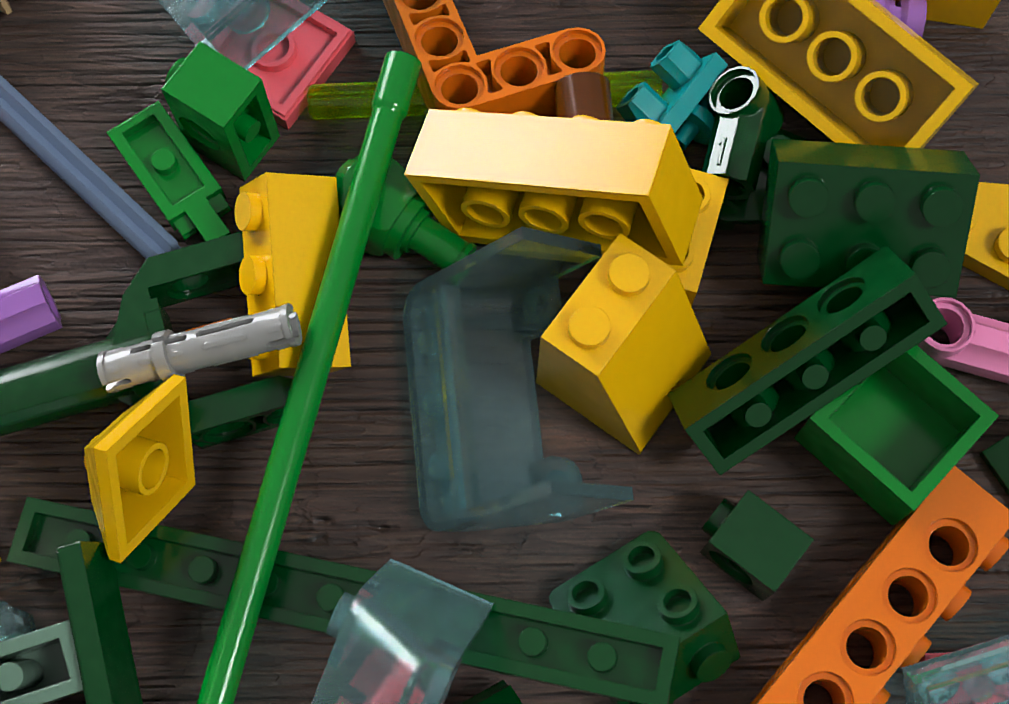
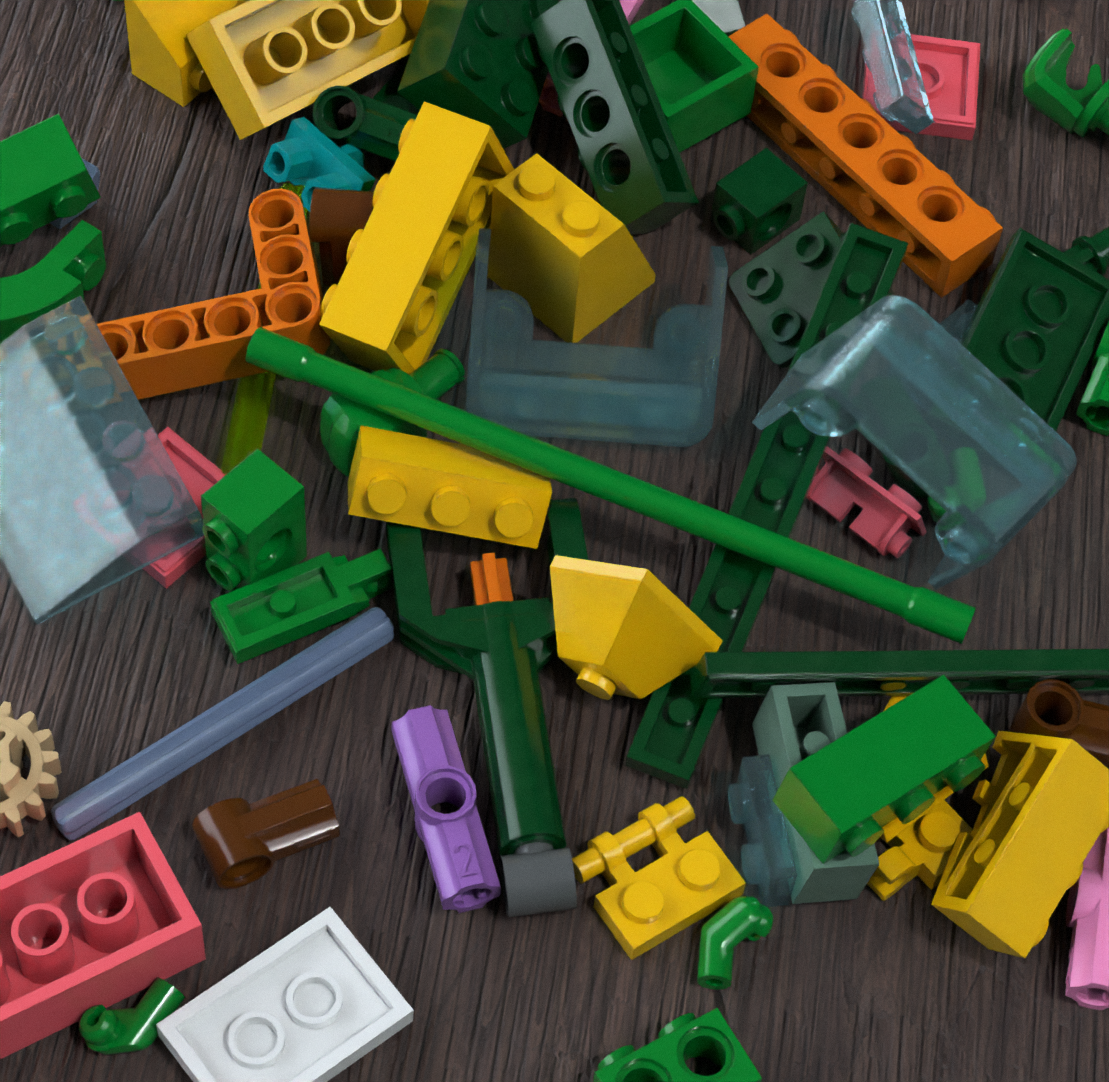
camera: 85 degrees left, 15 degrees down
light grey pin [96,303,302,393] -> none

